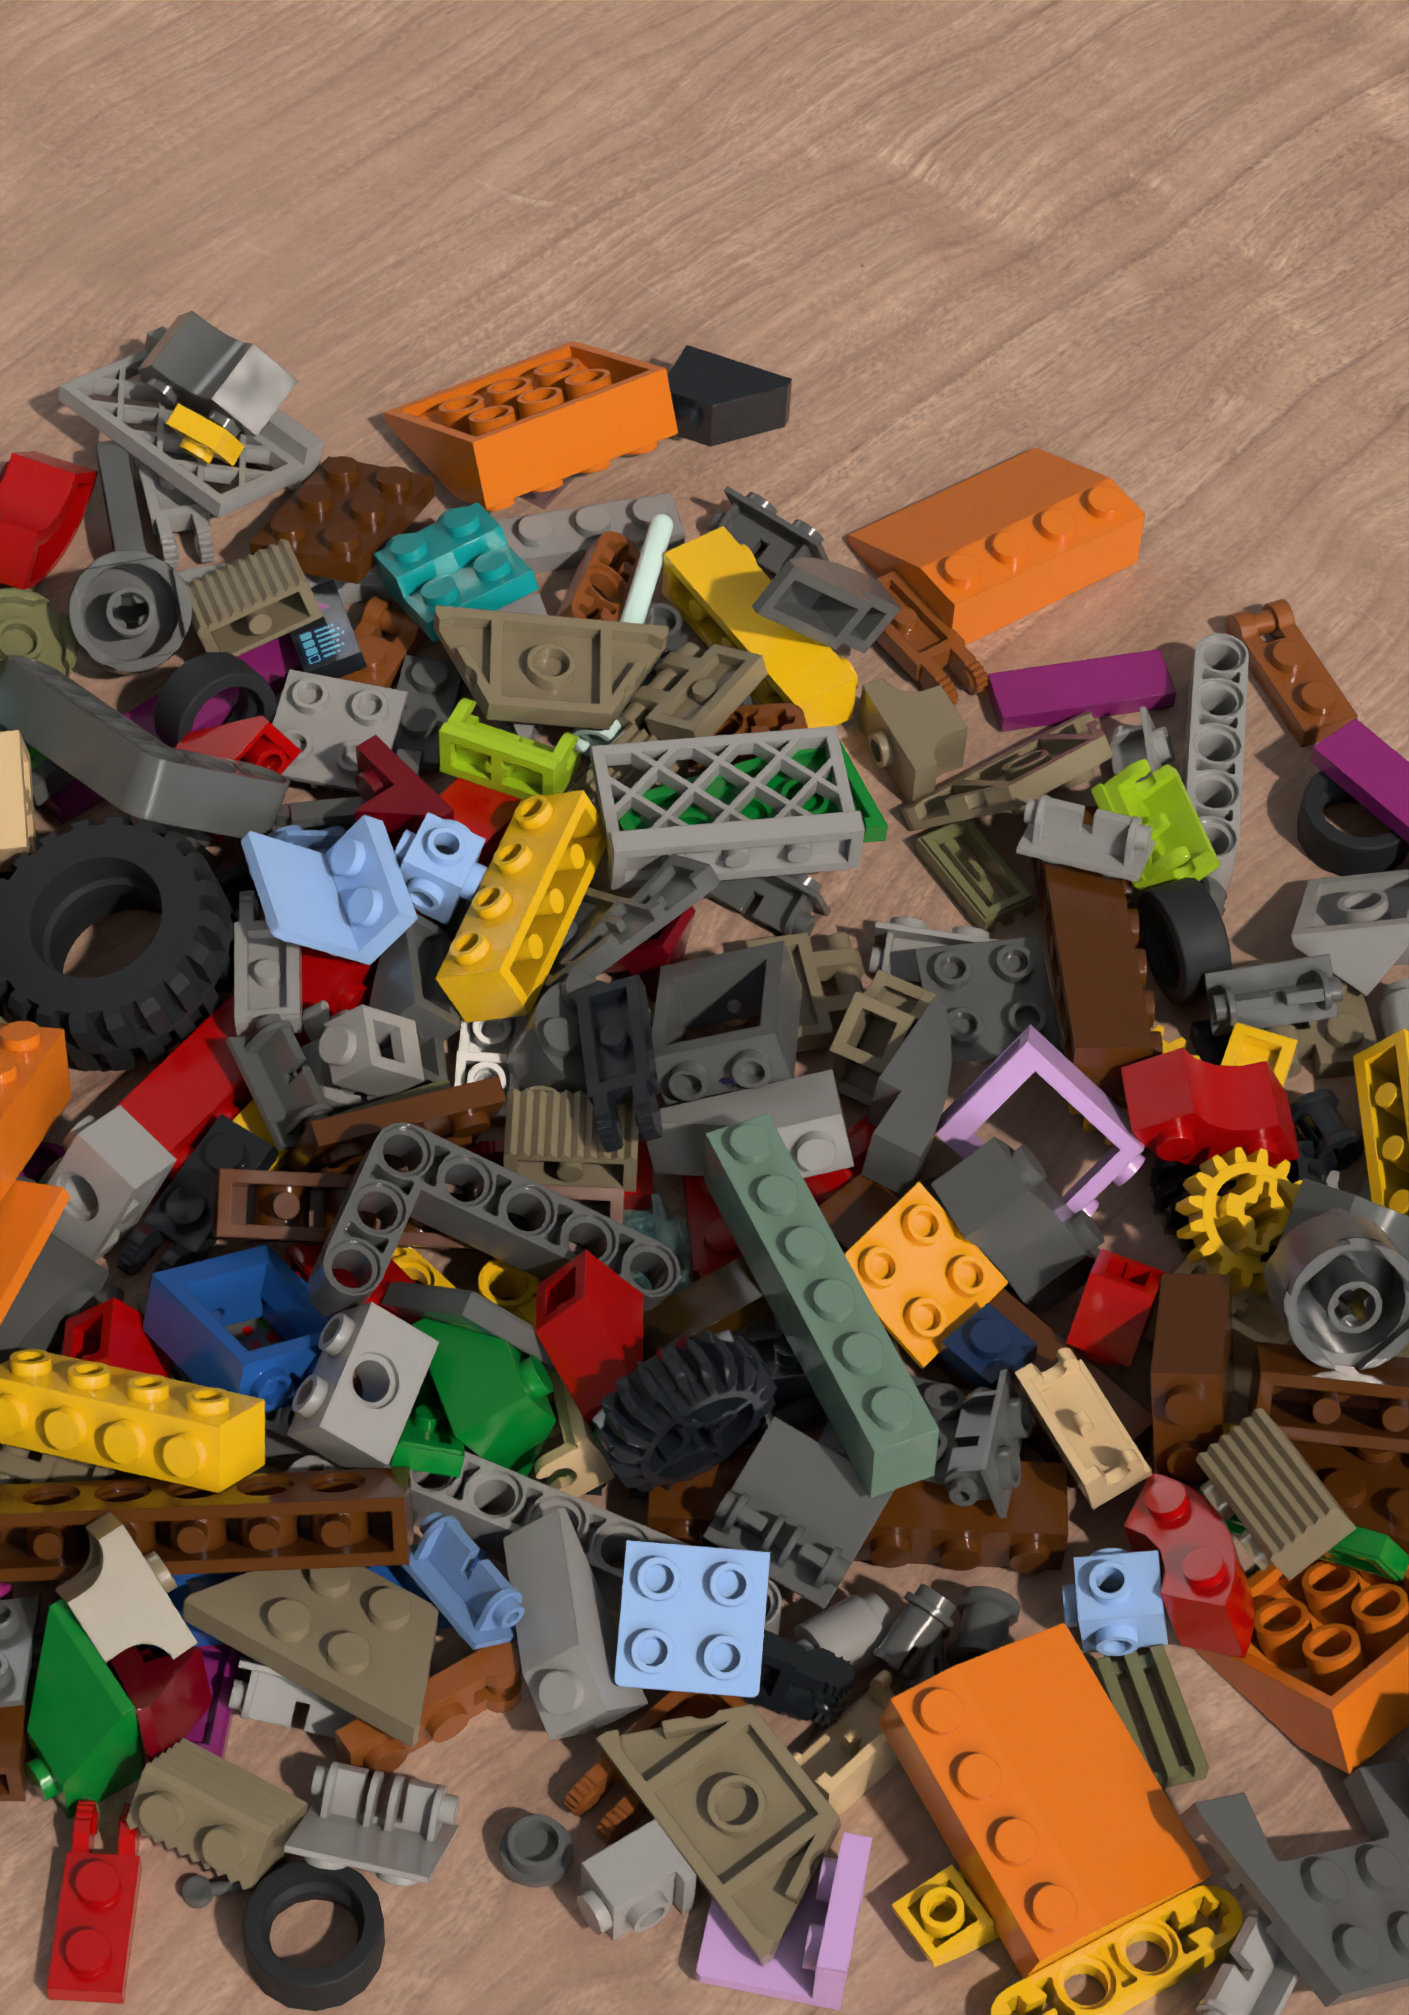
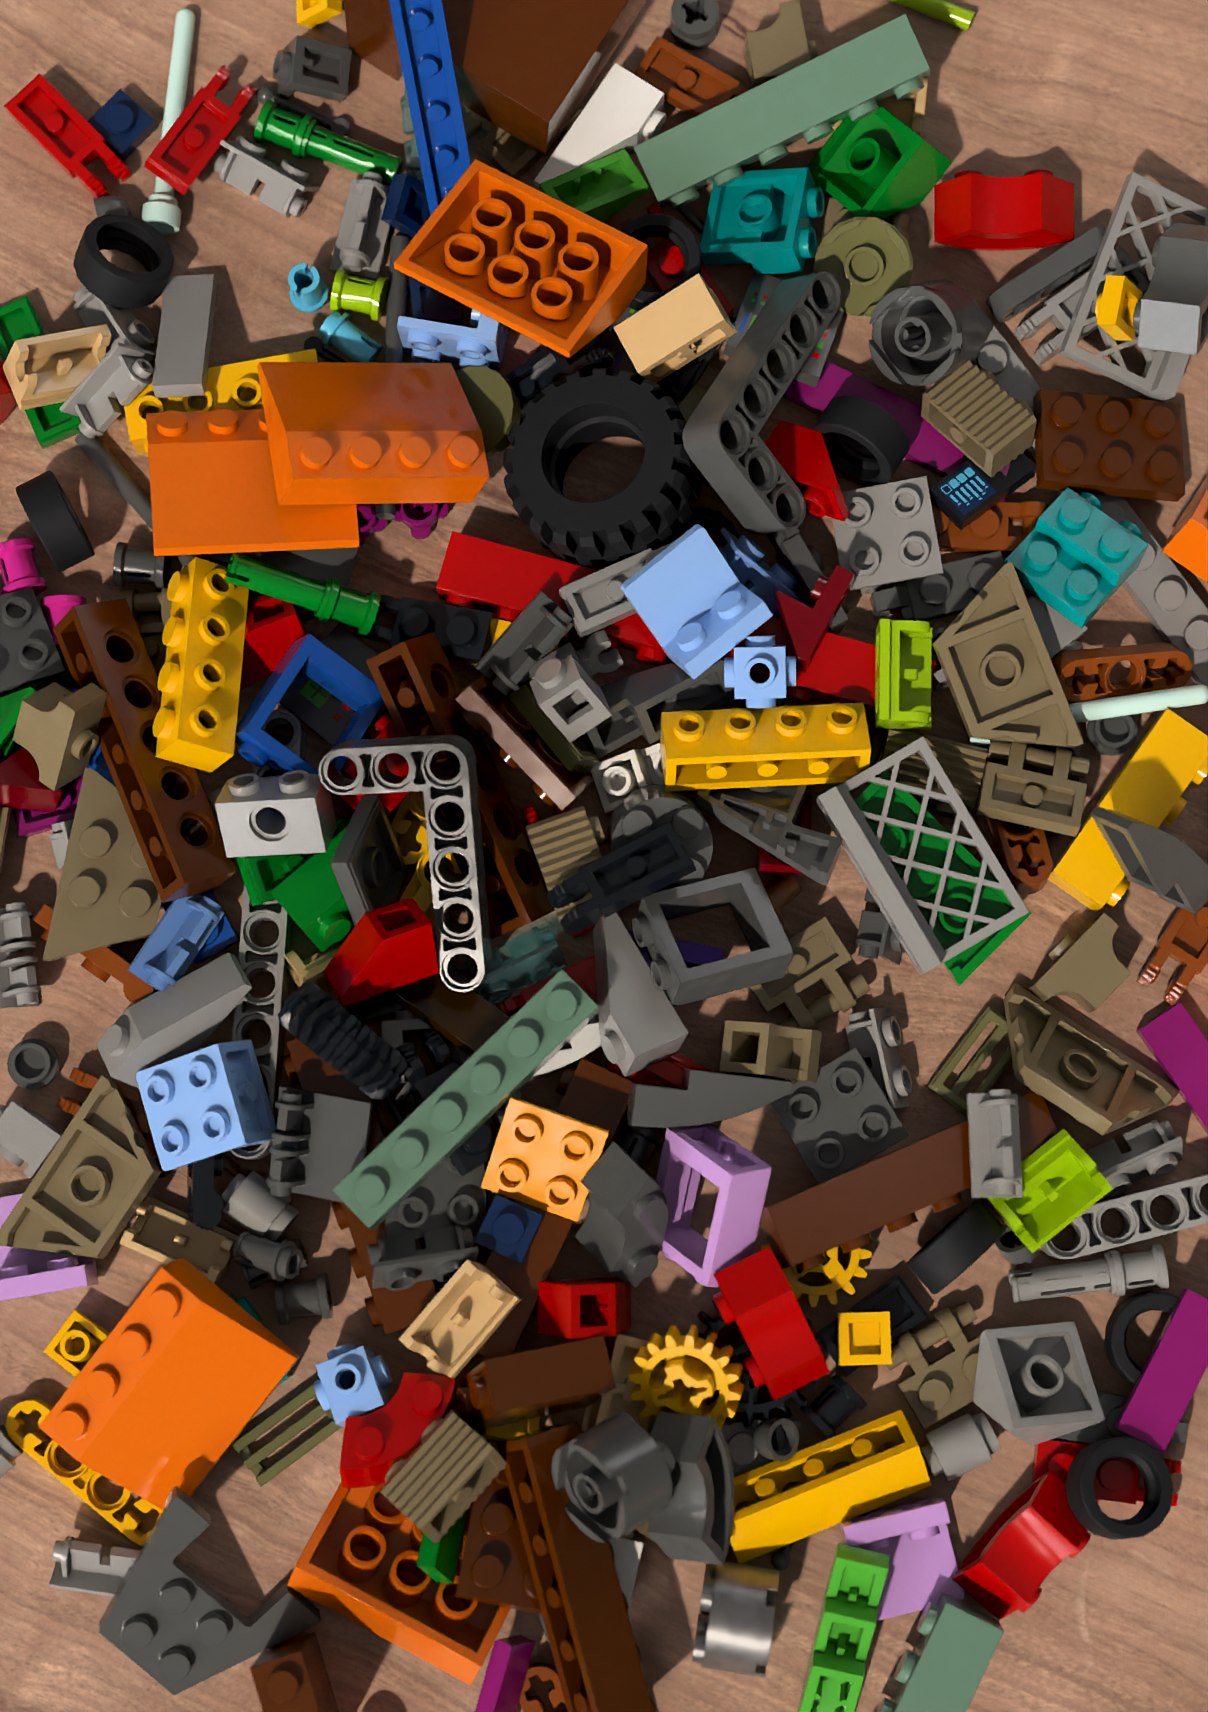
camera: 75 degrees right, 30 degrees up
light grey brick [39,1105,177,1262] -> none
dark grey hinge [1204,954,1343,1036] -> none
none -> green pin [224,553,381,636]
none -> dark grey hinge [753,1417,799,1461]
none -> light grey pin [1008,1244,1169,1304]

